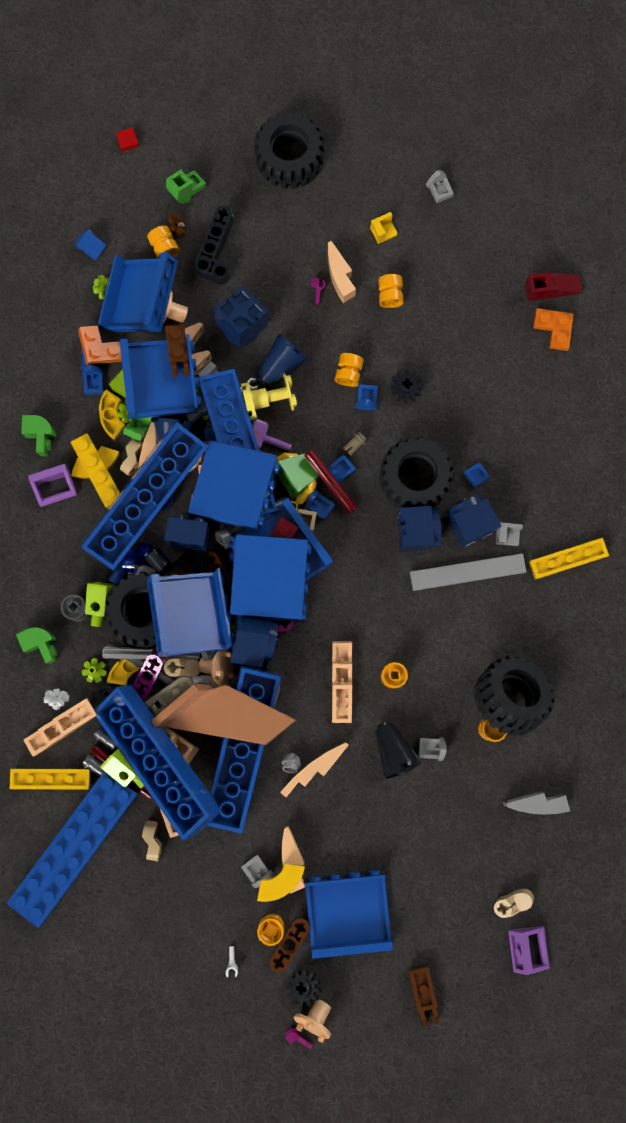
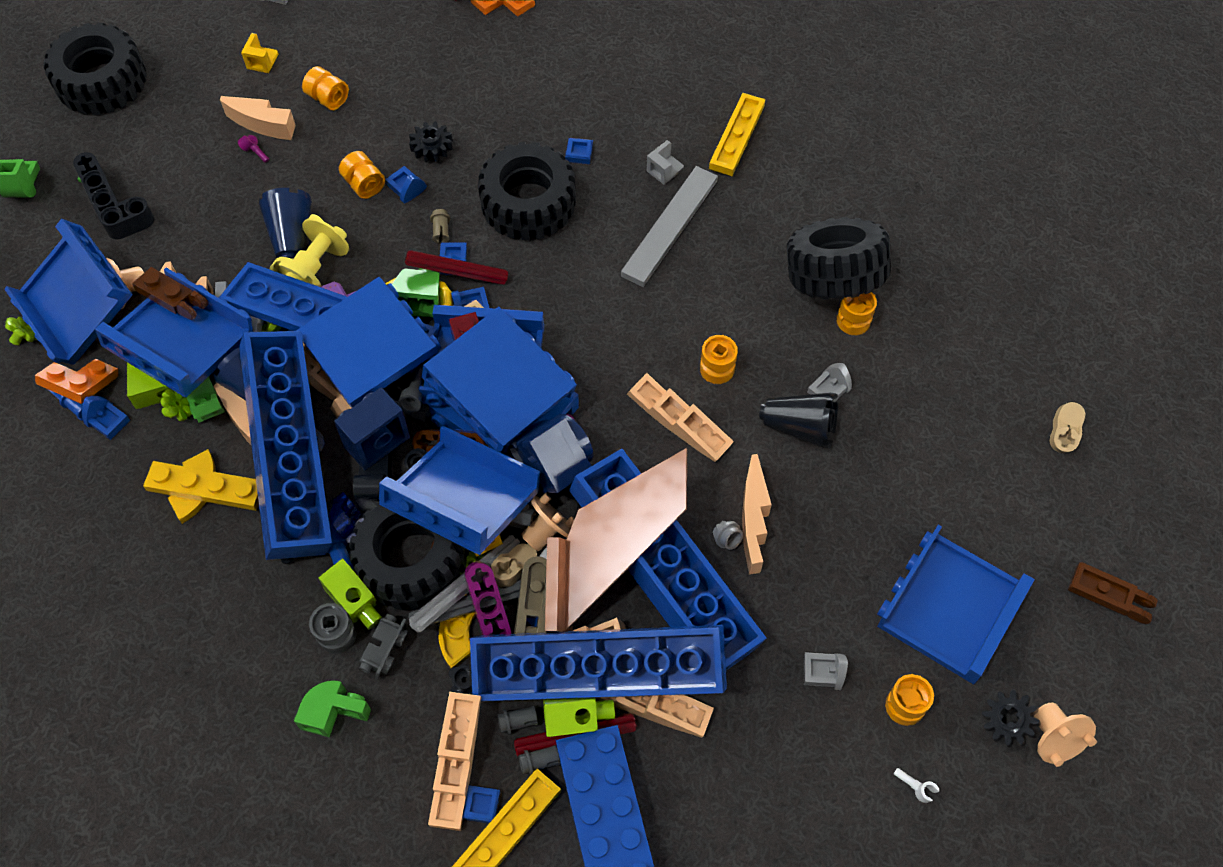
camera: 50 degrees left, 20 degrees down
bright green brick [21,415,56,456] -> none
medium lavender tile [28,464,77,507] -> none
white plant [44,689,69,710] -> none
lime plant [82,658,107,683] -> none
yellow tile [99,389,126,441] -> none
tan piece [120,439,143,476] -> none
tan piece [142,820,162,862] -> none
light orange wheel [147,226,180,258] -> none
reddish brown plant [167,212,187,236] -> none
dark blue piece [214,286,268,348] -> none
yellow tile [257,863,305,902] -> none
reddish brown beam [269,917,309,973] -> none
light nougat slope [282,825,305,894] -> none
magenta hand [285,1028,313,1049] -> none
dark blue piece [397,506,443,552] -> none
dark blue piece [447,495,502,549] -> none
light grey slope [503,791,570,815] -> none
medium lavender tile [508,926,550,975] -> none
none -> dark grey hinge [359,614,408,680]
none -> blue tile [462,785,501,823]

